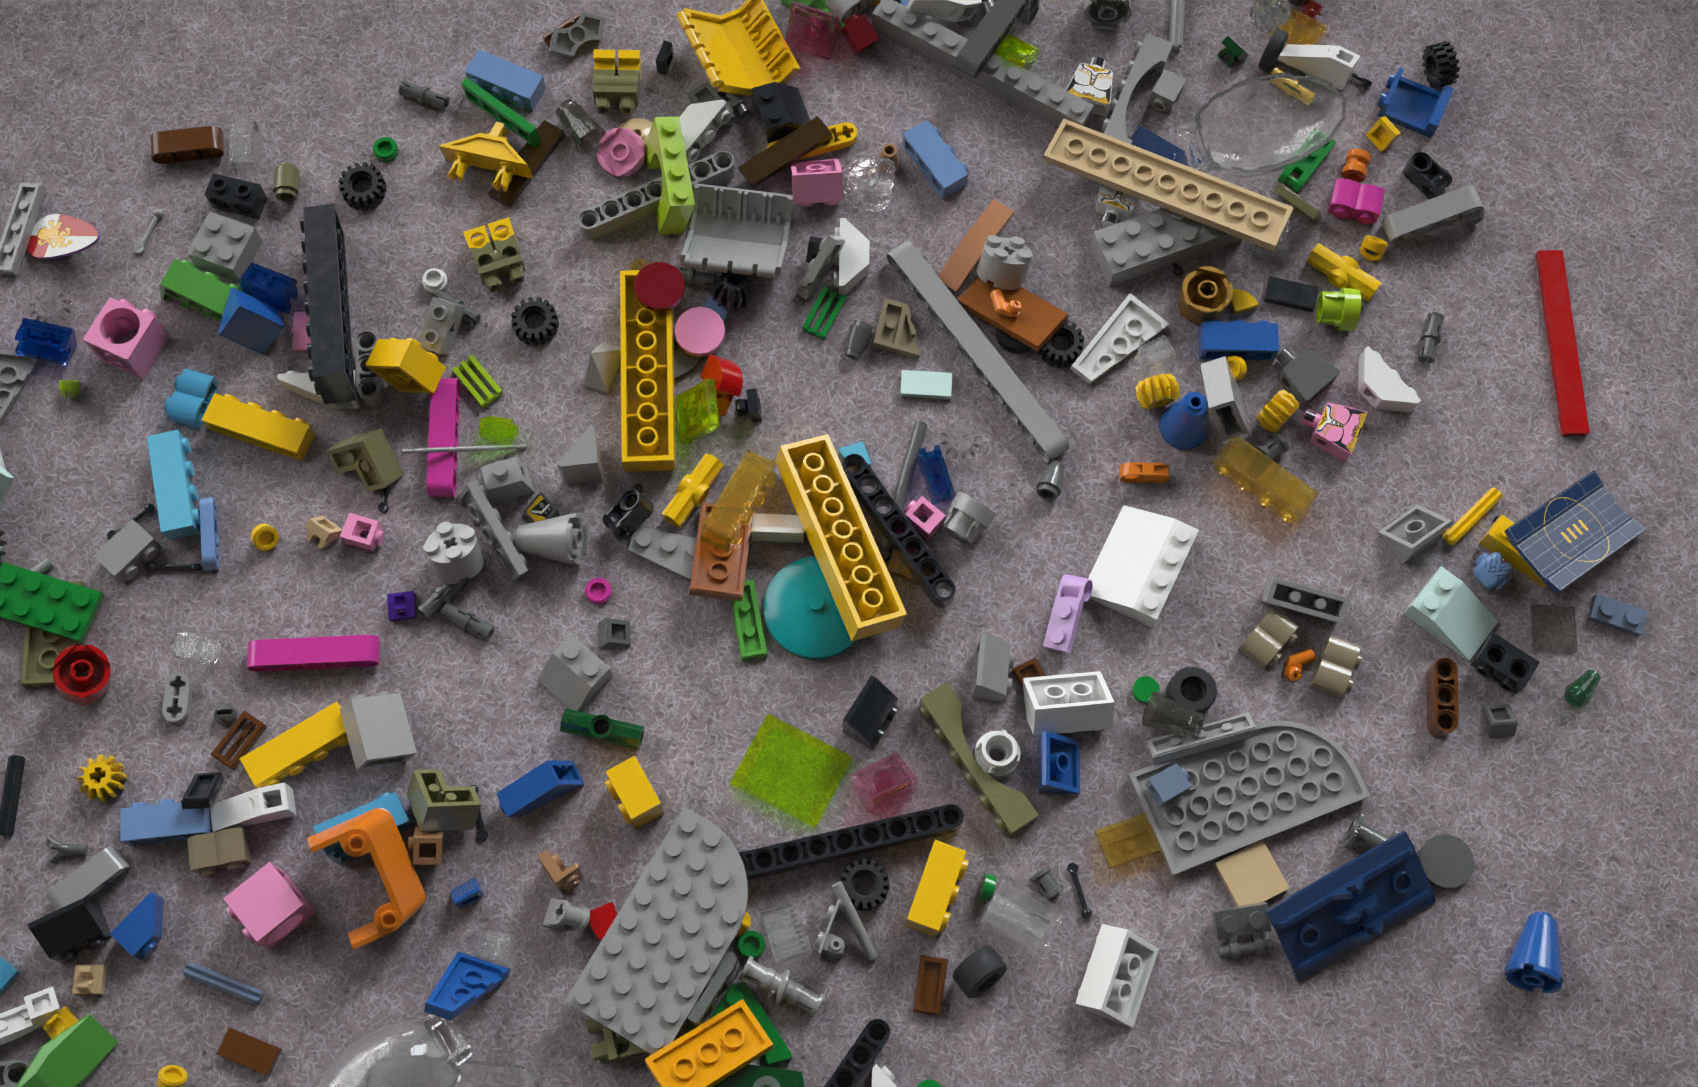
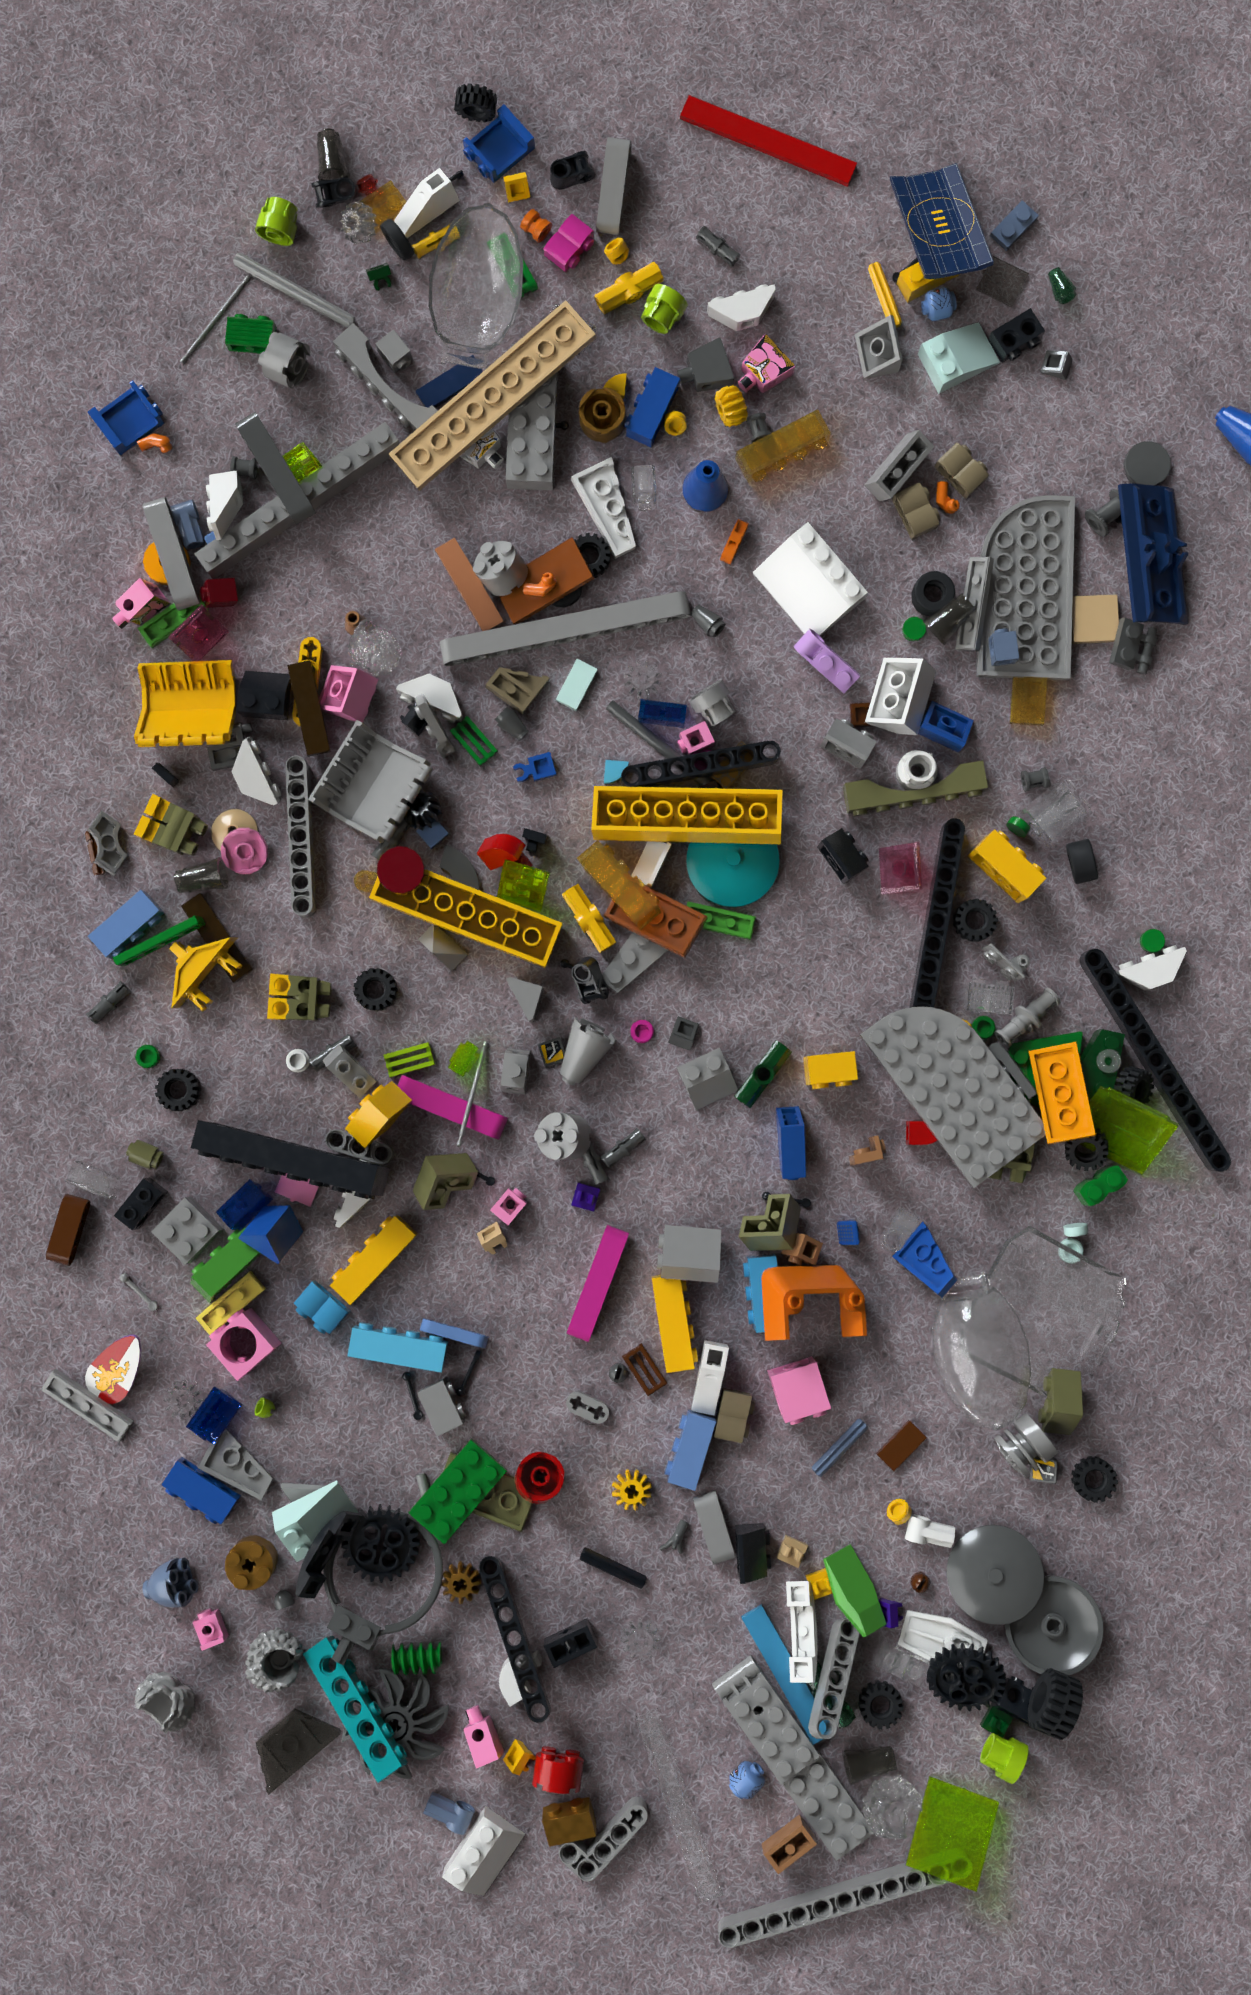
camera: 65 degrees left, 15 degrees up
blue slope [110,891,163,959] -> none
clear gear [173,631,221,665] -> none
black tile [181,772,224,809] -> none
yellow tile [250,523,279,551] -> none
light grey wing [456,479,528,581] -> none
light grey piece [542,898,590,932] -> none
lime arch [645,117,695,235] -> none
bright pink tile [675,307,726,357] -> none
clear neon green piece [729,713,853,829] -> none
light grey bar [832,881,878,961] -> none
medium blue brick [902,120,969,200] -> none
reddish brown tile [912,955,948,1016] -> none
torso [1066,57,1113,117] -> none
black hinge [1067,863,1092,919] -> none
white slope [1075,924,1159,1028] -> none
yellow gear [1135,373,1180,409] -> none
light grey brick [1201,356,1248,441] -> none
black tile [1264,276,1319,312] -> none
olive plate [1274,183,1322,224] -> none
reddish brown beam [1426,657,1459,738] -> none
none -> light yellow tile [196,1271,266,1335]
none -> blue plate [513,752,557,783]

